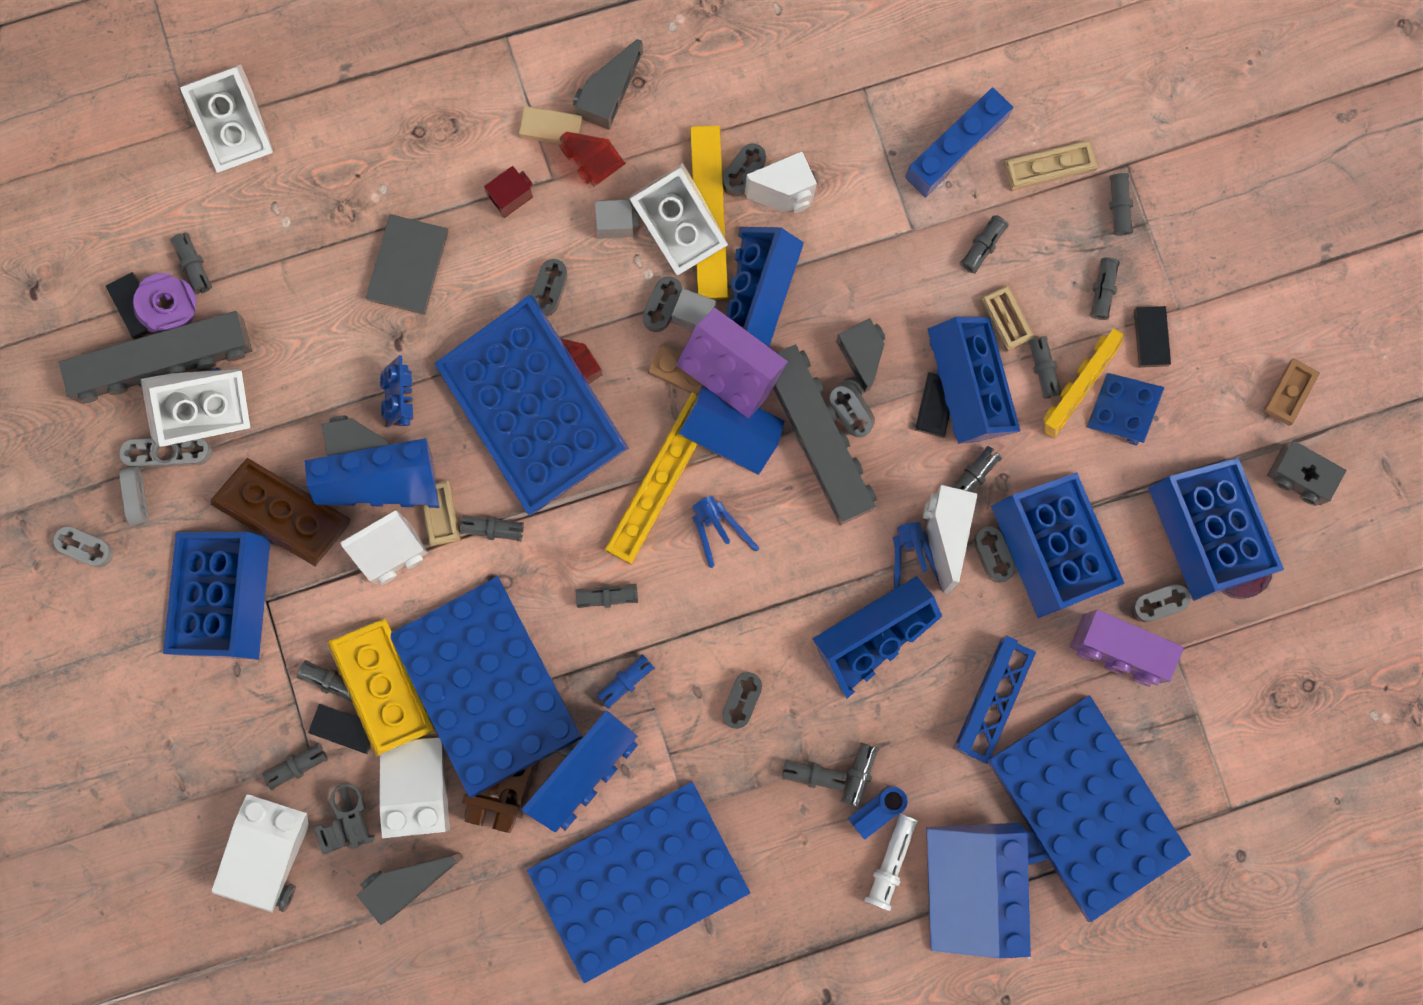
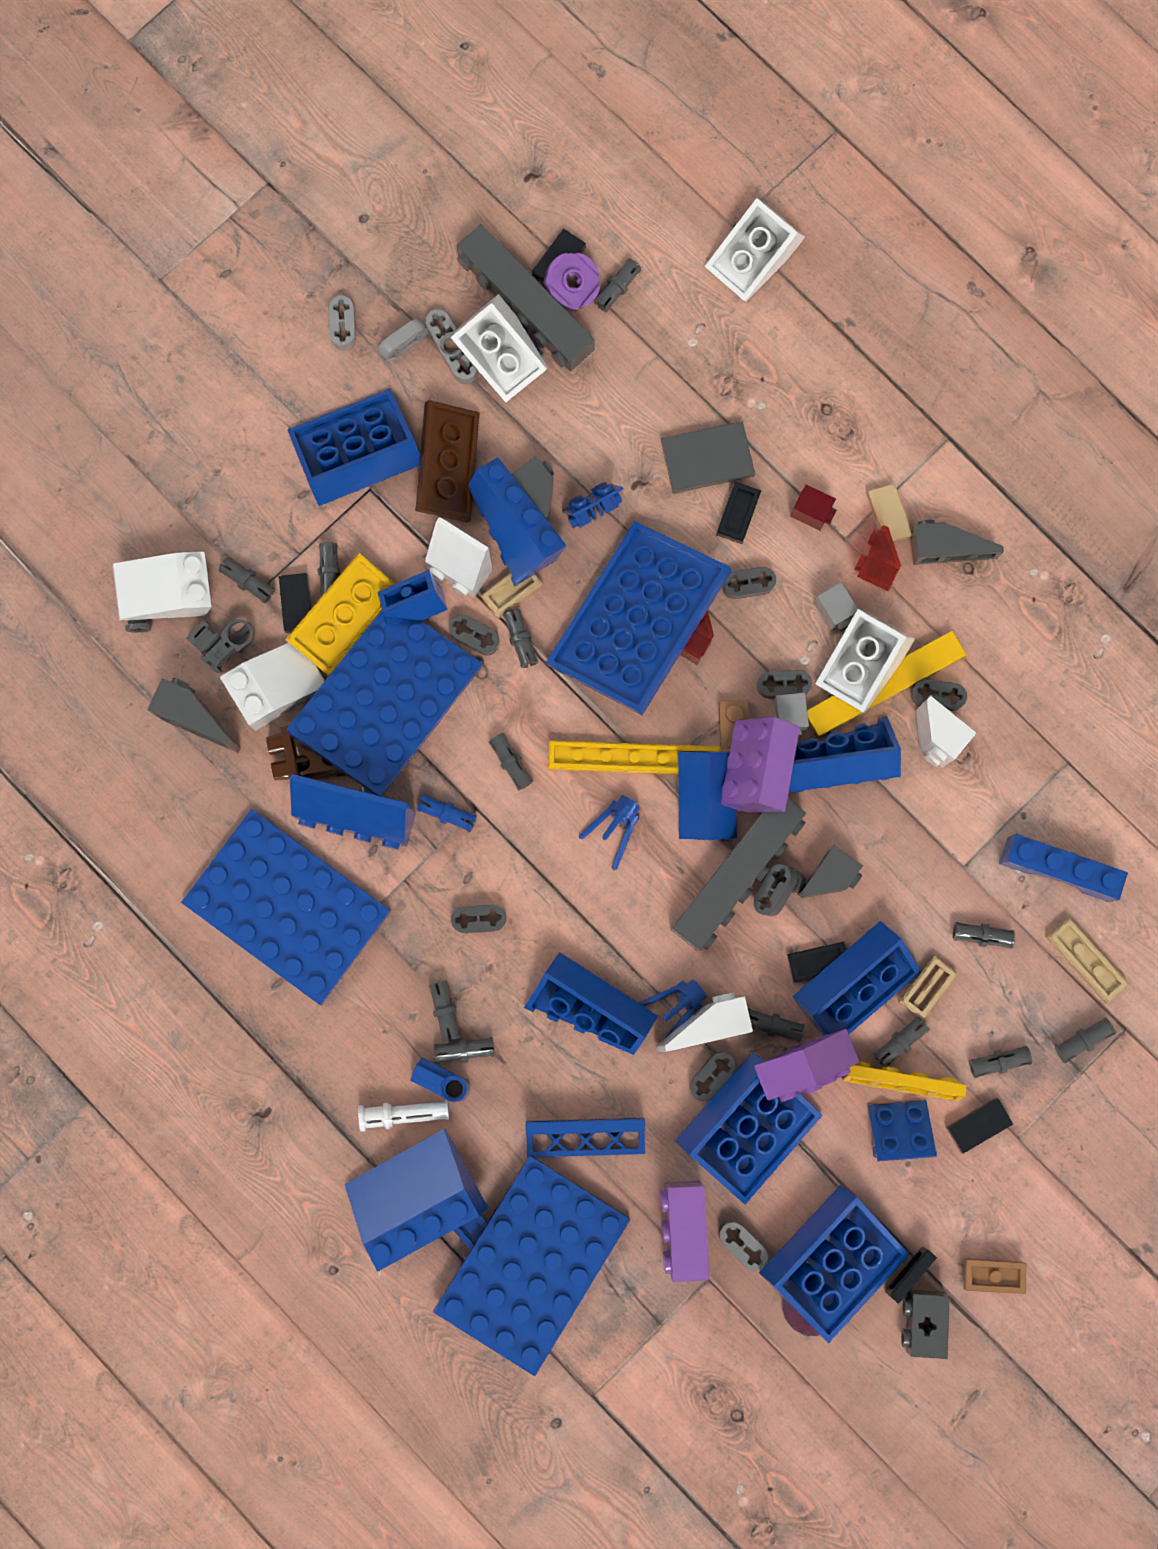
camera: 70 degrees right, 0 degrees up
none -> blue slope [378,570,448,621]
none -> dark grey beam [449,614,500,656]
none -> black tile [716,482,761,544]
none -> medium lavender brick [754,1029,859,1102]
none -> black tile [885,1247,937,1304]

